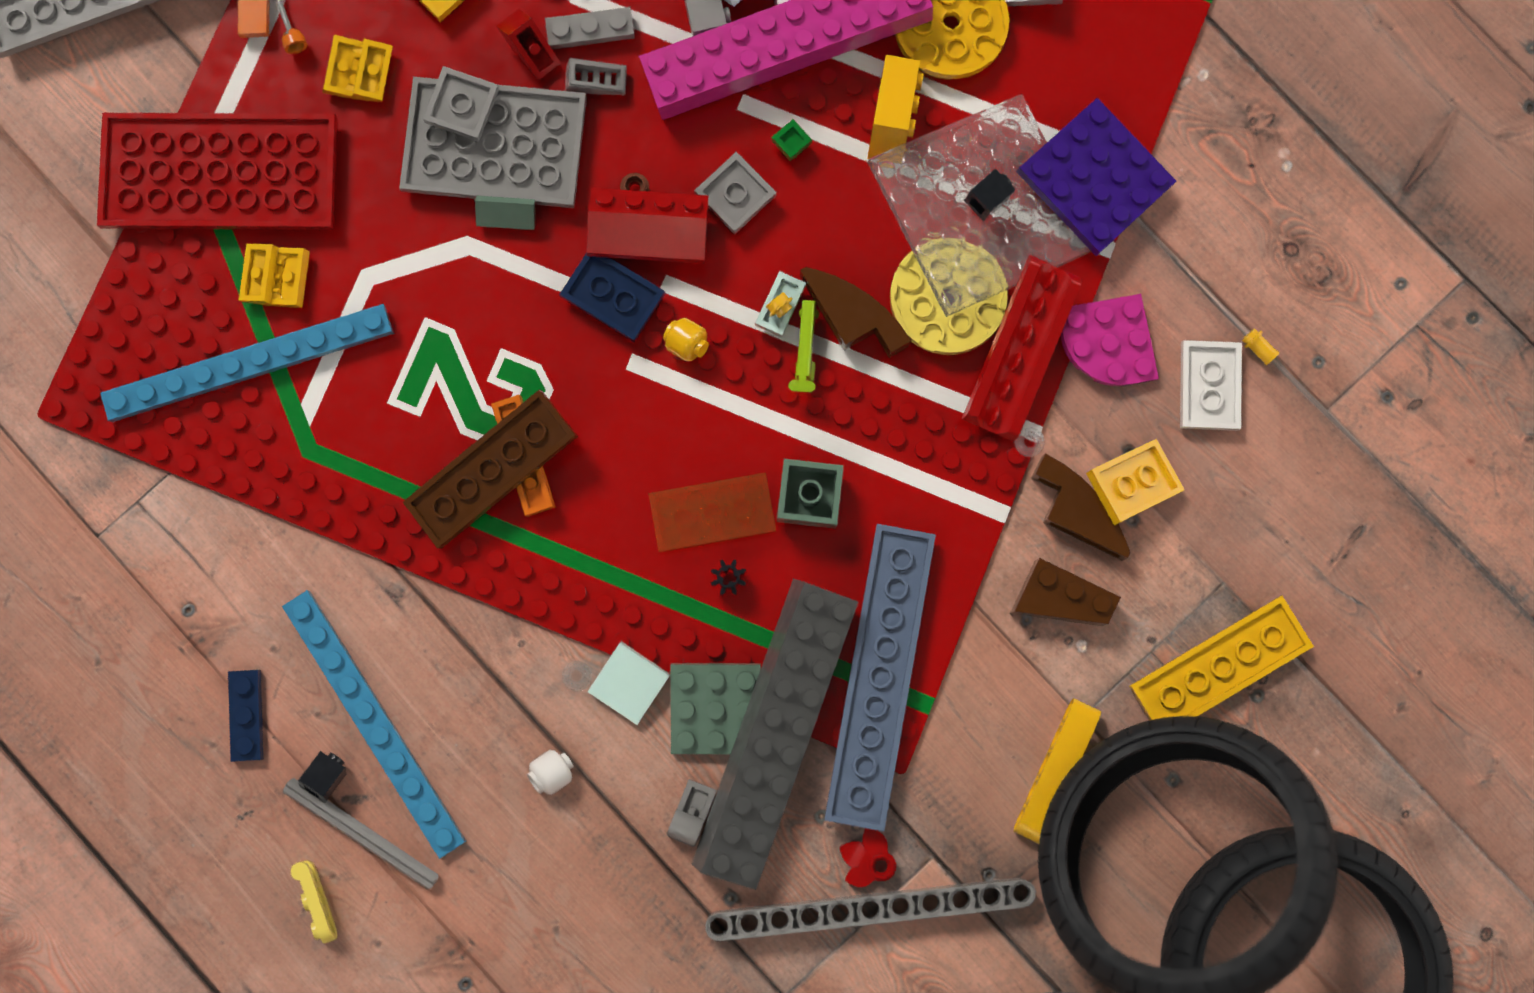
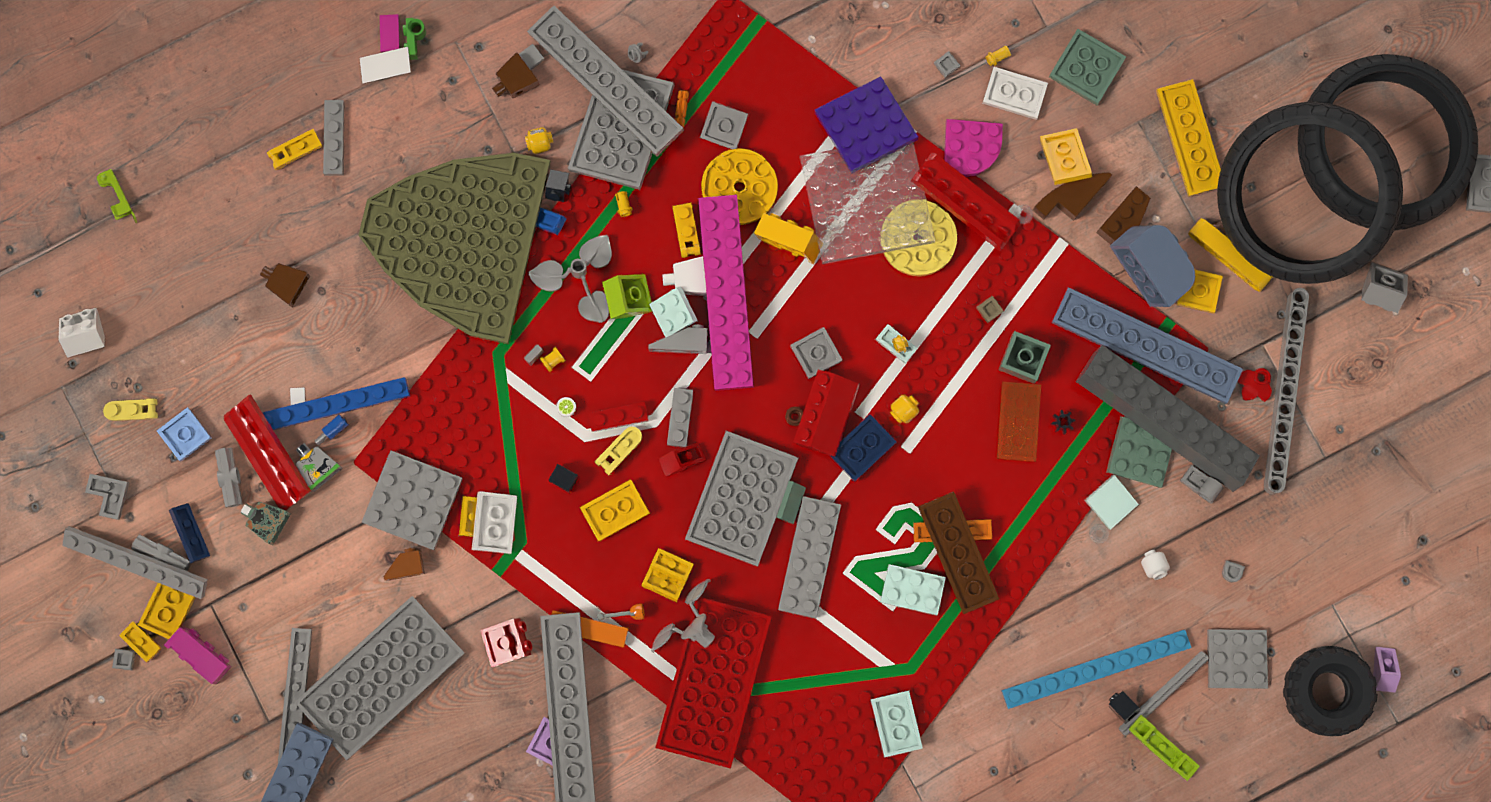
camera: 75 degrees left, 0 degrees up
dark azure plate [100,304,394,422] -> none
dark blue plate [228,670,264,762] -> none
yellow slope [239,244,310,308] -> none
light yellow plate [291,860,337,944] -> none
light grey plate [423,66,499,141] -> none
light grey slope [565,58,627,95] -> none
green plate [771,119,812,162] -> none
lime piece [789,300,819,393] -> none
reddish brown slope [800,267,912,358] -> none
black brick [964,168,1015,222] -> none
none -> light grey plant [651,579,715,653]
none -> light grey plate [778,496,841,619]
none -> light aqua plate [871,691,923,757]
none -> light aqua plate [880,564,946,615]
none -> light grey tile [934,51,960,78]
none -> dark tan plate [976,296,1003,323]
none -> sand green plate [1049,29,1126,105]
none -> sand blue brick [1110,225,1195,307]
none -> lime slope [1128,715,1200,781]
none -> yellow plate [1176,269,1223,314]
none -> light grey plate [1207,629,1268,689]
none -> light grey tile [1222,560,1245,583]

